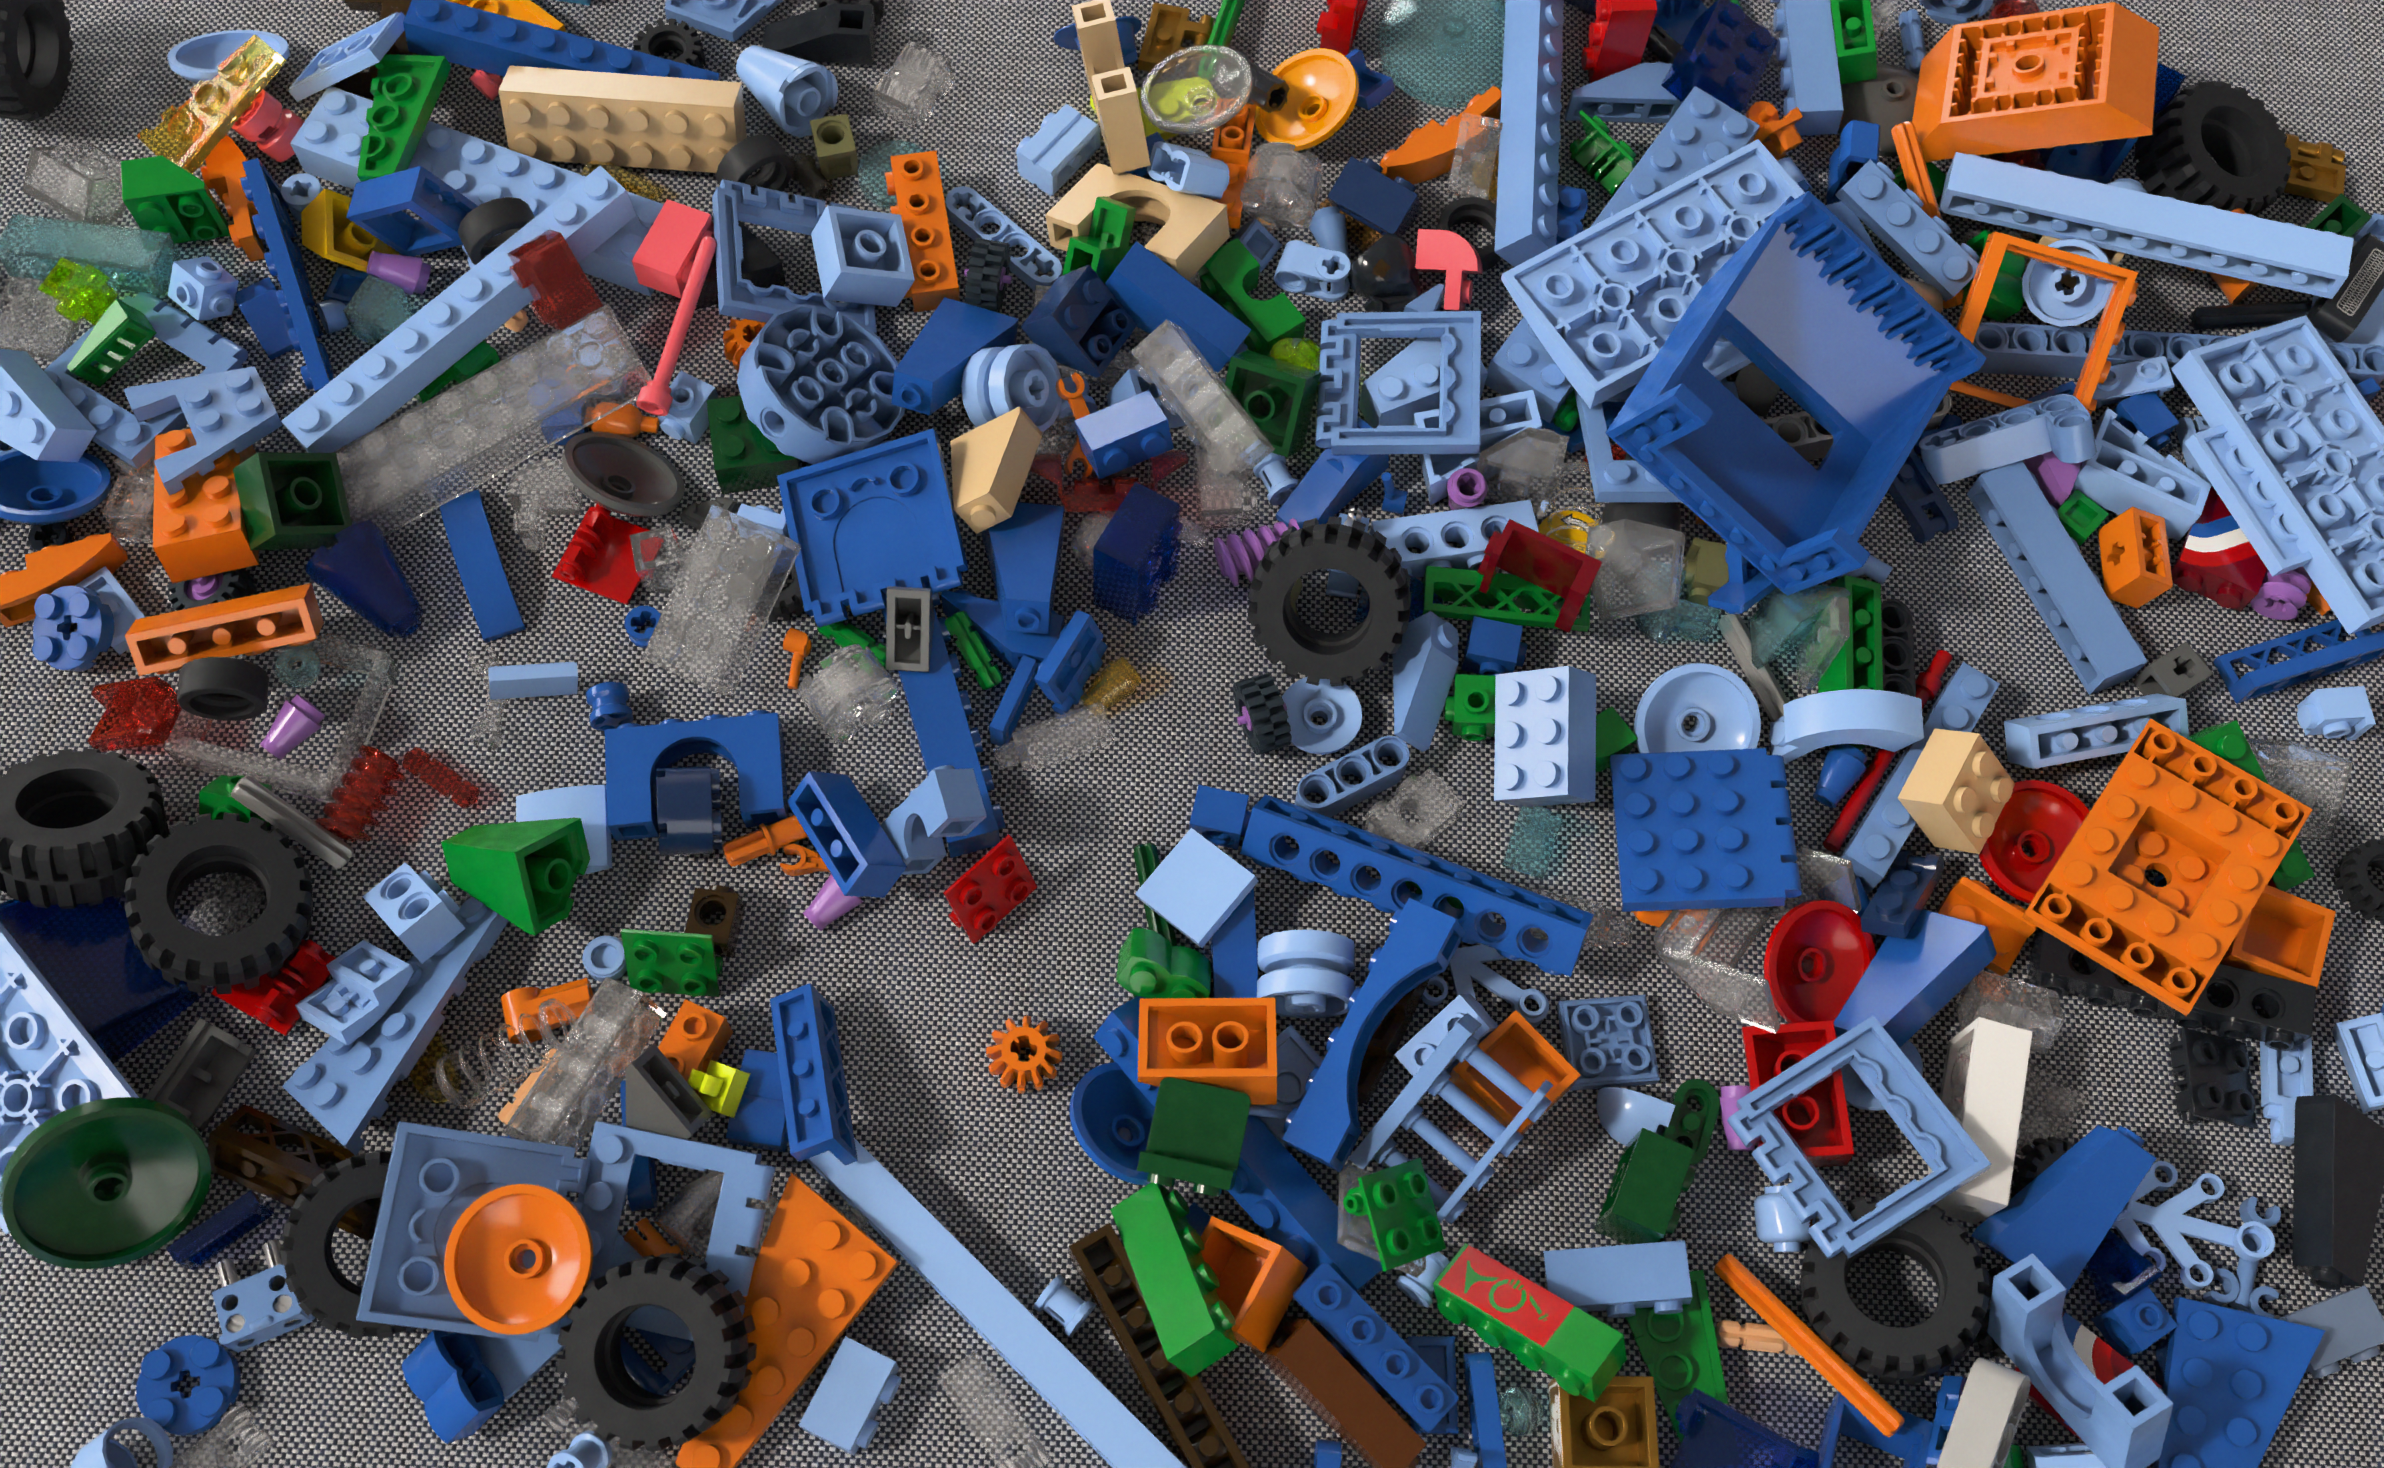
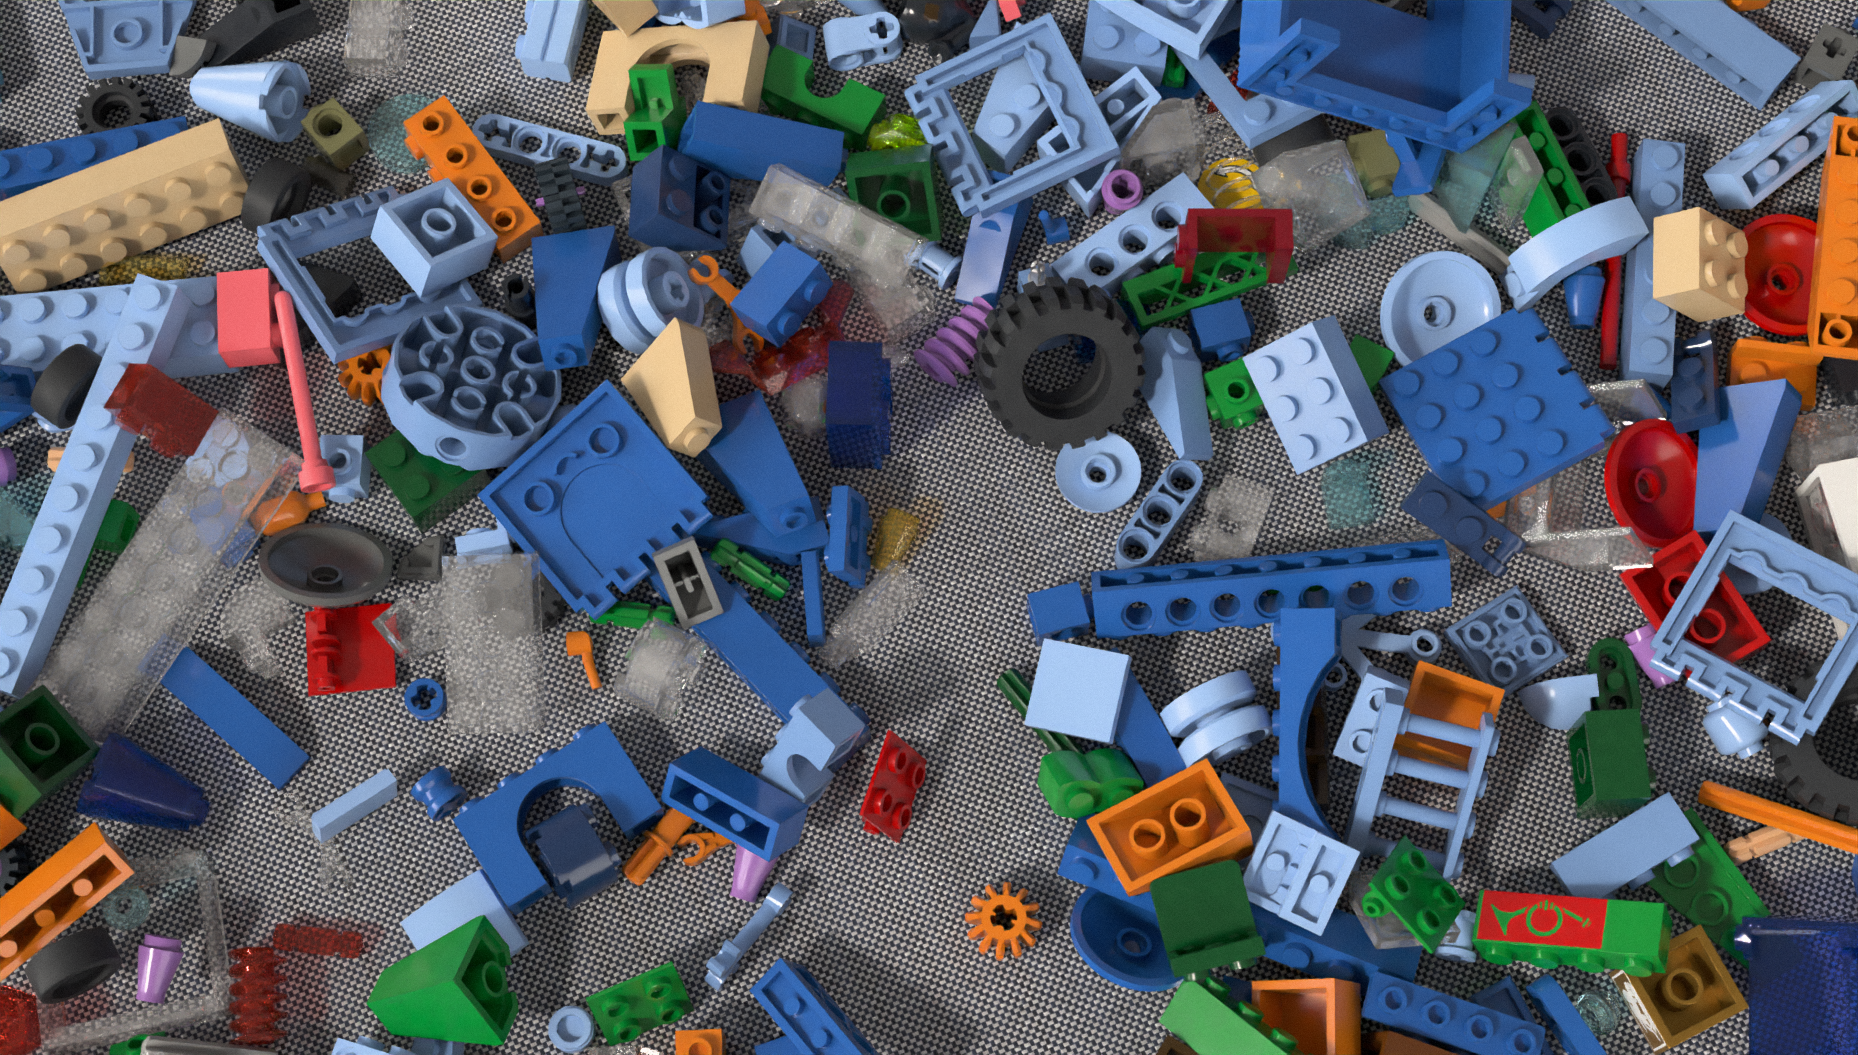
camera: 20 degrees left, 5 degrees up
dark brown brick [684,885,745,958] -> none
black wheel [1233,673,1292,755] -> none
none -> tile [169,35,217,78]
none -> black pin [502,273,537,331]
none -> medium blue bar [704,882,793,992]
none -> light blue slope [1242,810,1360,936]
none -> dark blue plate [1400,470,1529,579]

